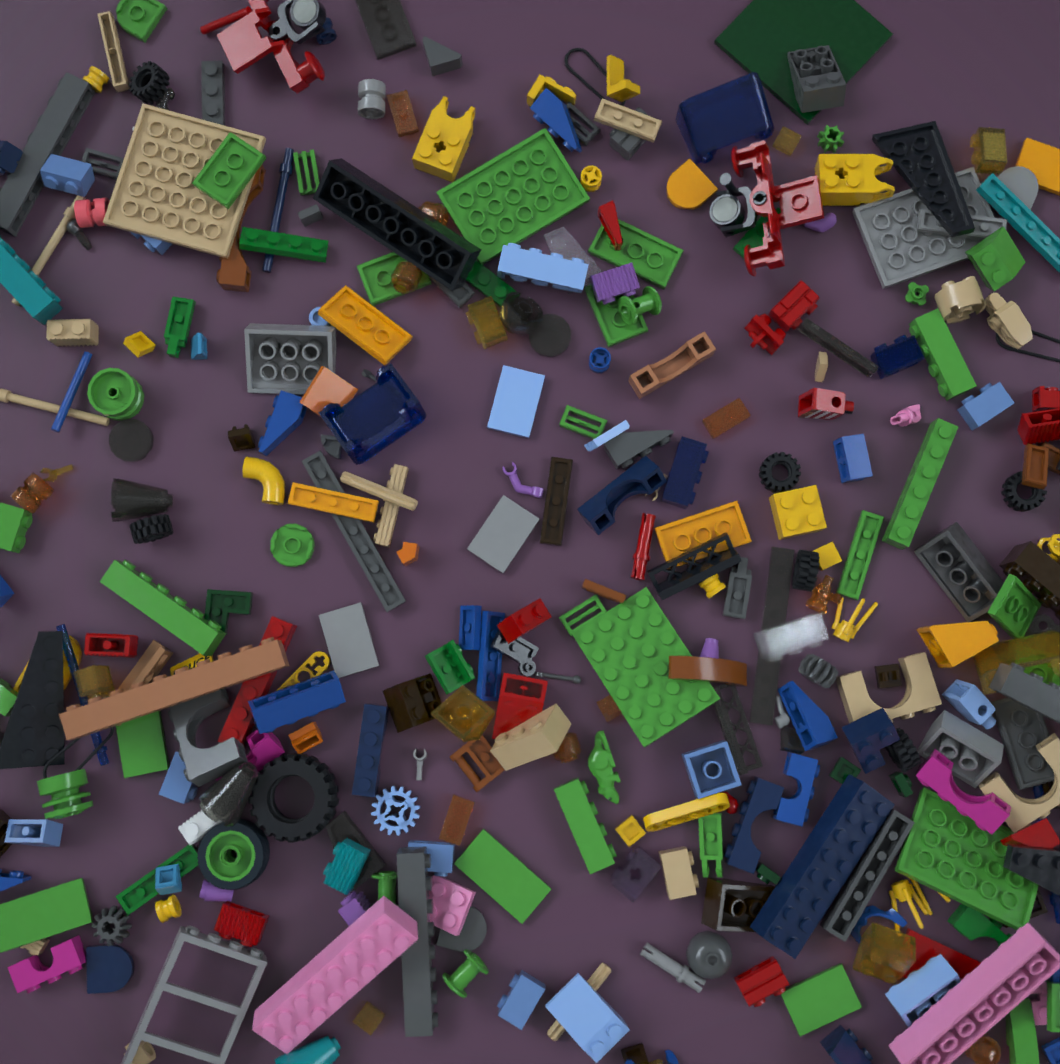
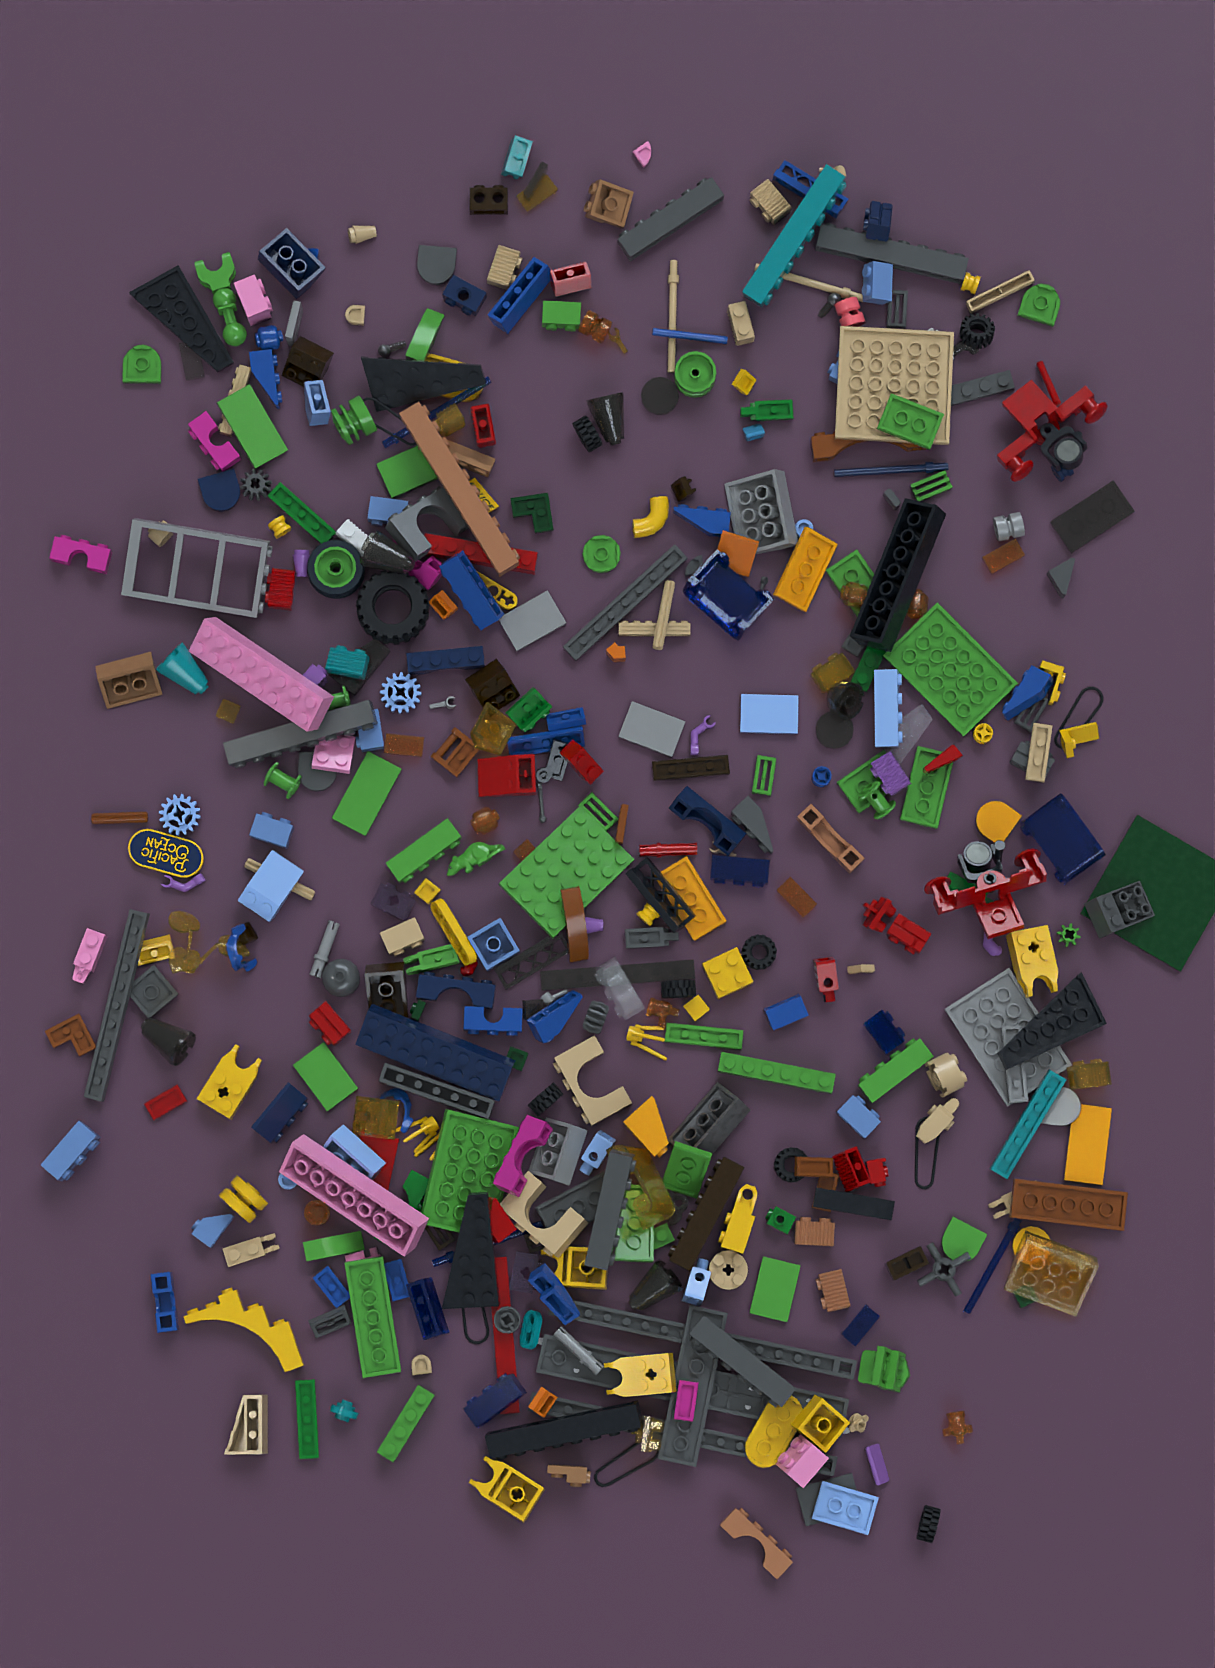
camera: 70 degrees right, 0 degrees up
bright green brick [100,559,226,656] -> none
dark azure slope [155,864,182,895] -> none
green plate [239,227,329,263] -> none
light orange tile [287,482,379,523] -> none
yellow brick [412,96,476,182] -> none
tan wedge [490,703,572,771] -> none
light blue tile [584,420,630,452] -> none
clear yellow tile [772,126,802,156] -> none
clear smoke tile [798,318,879,378] -> none
dark blue brick [842,708,900,774] -> none
dark brown tile [874,664,902,689] -> none
dark green plate [889,771,913,797] -> none
bright pink piece [890,404,921,427] -> none
bright green plate [905,282,929,306] -> none
bright green slope [965,226,1025,291] -> none

